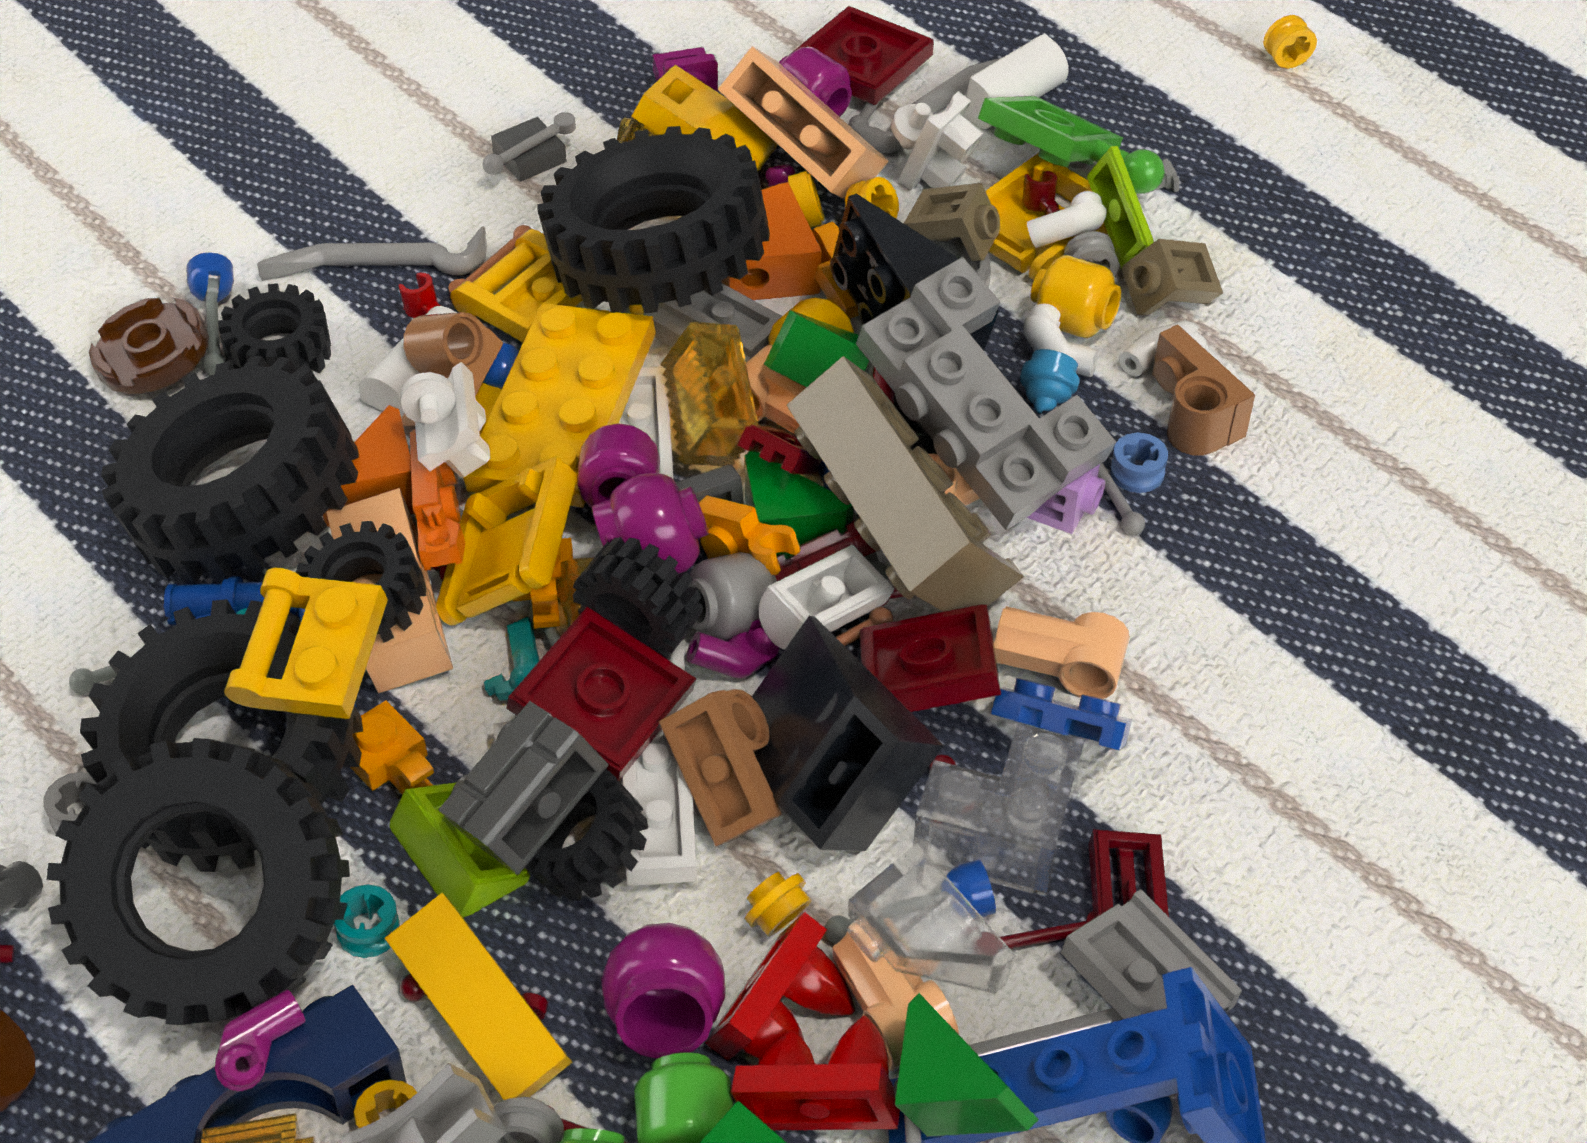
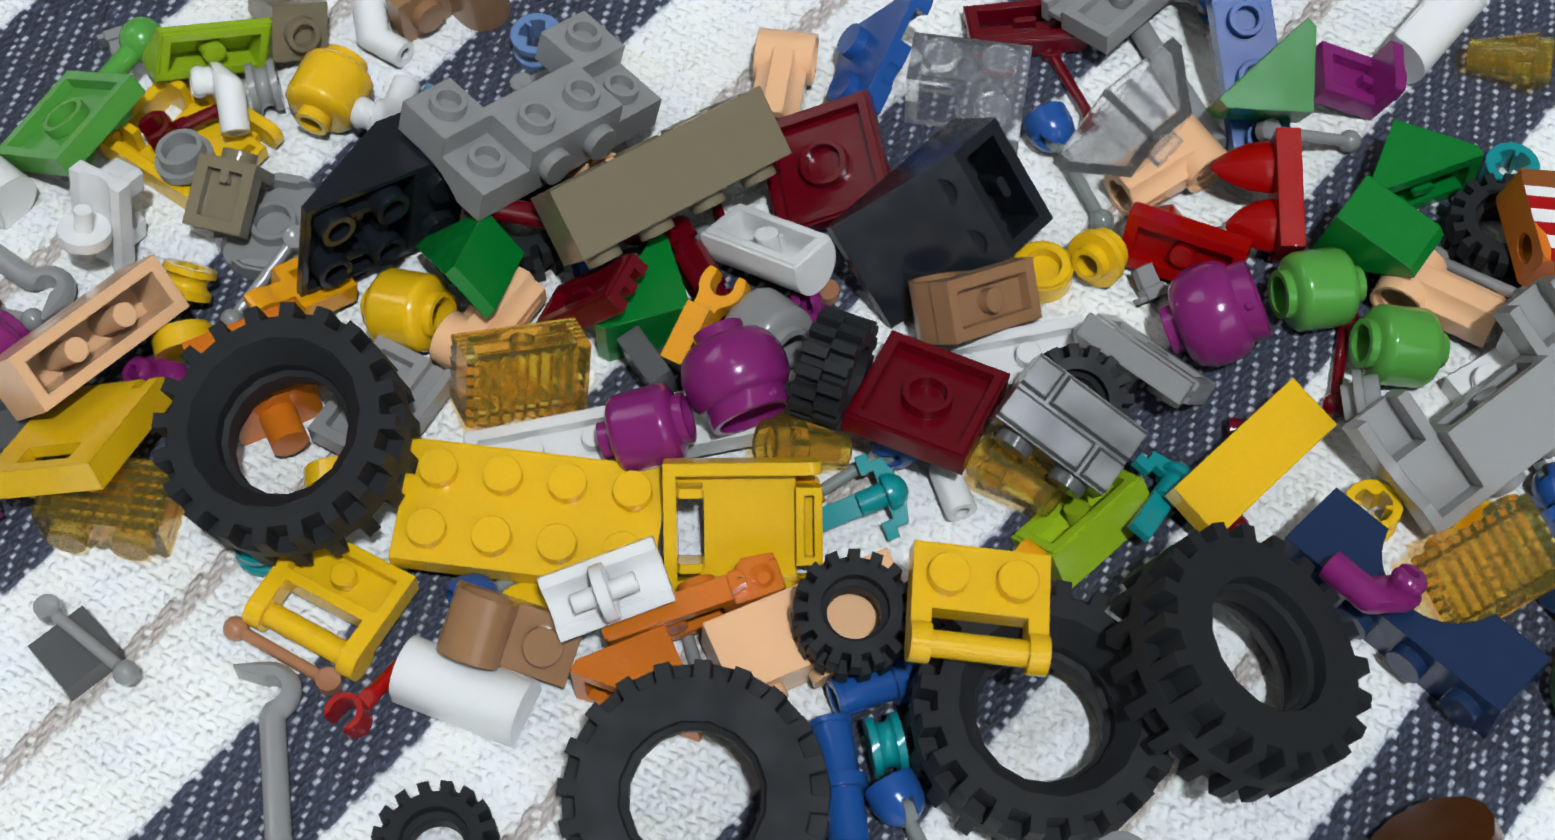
camera: 95 degrees left, 10 degrees up
none -> light grey plate [154,128,216,185]
none -> yellow tile [1014,241,1074,303]
none -> light grey plate [1076,312,1217,408]
none -> teal piece [1128,451,1192,543]
none -> light grey piece [1131,262,1169,306]

